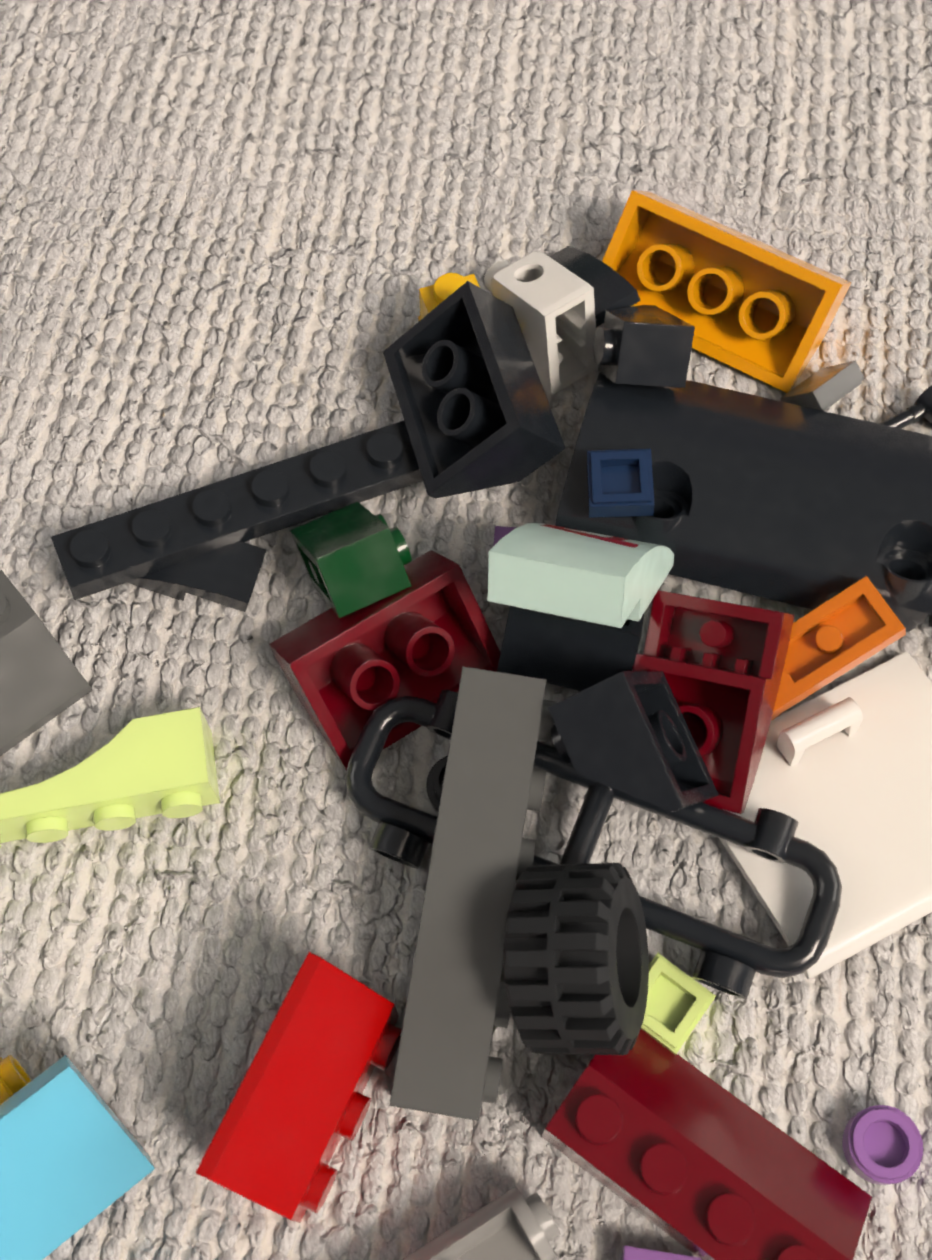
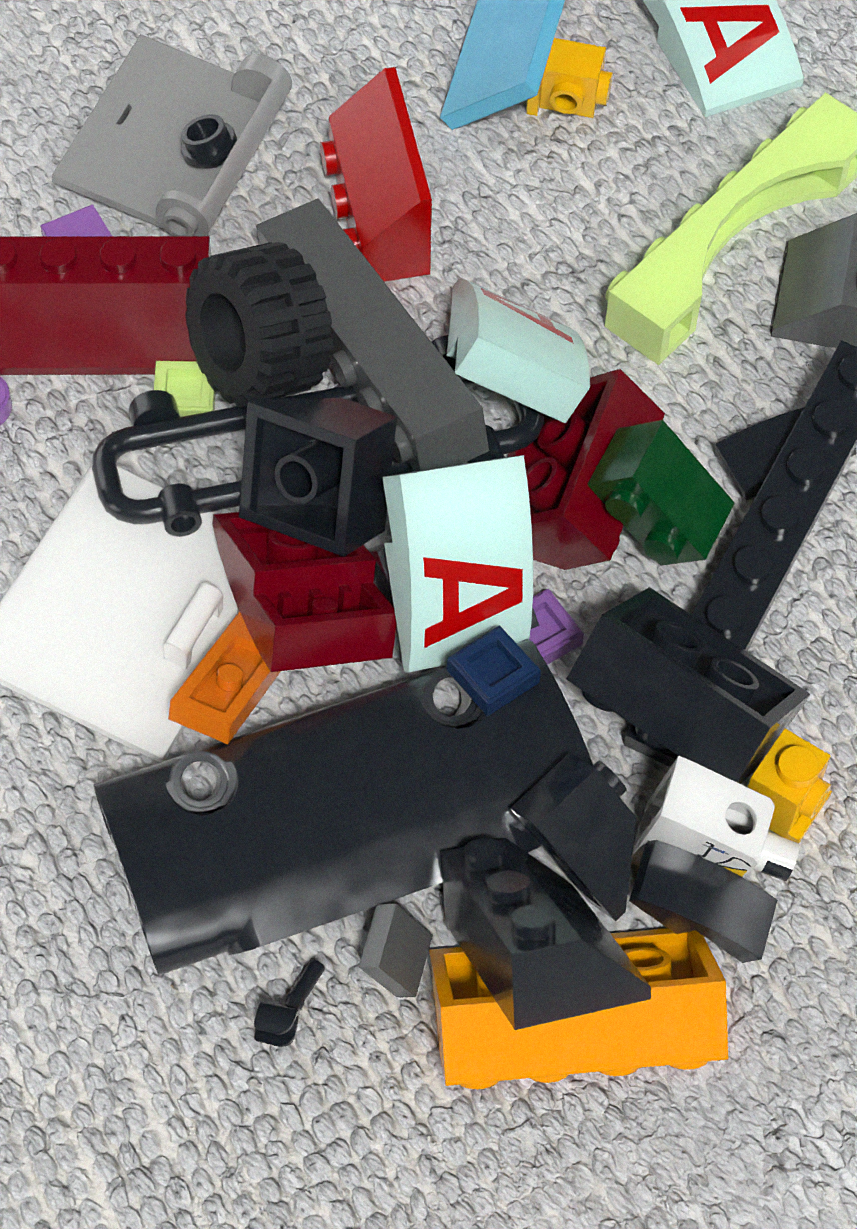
camera: 140 degrees right, 5 degrees down
none -> black slope [441,838,651,1030]
none -> light aqua slope [447,279,590,423]

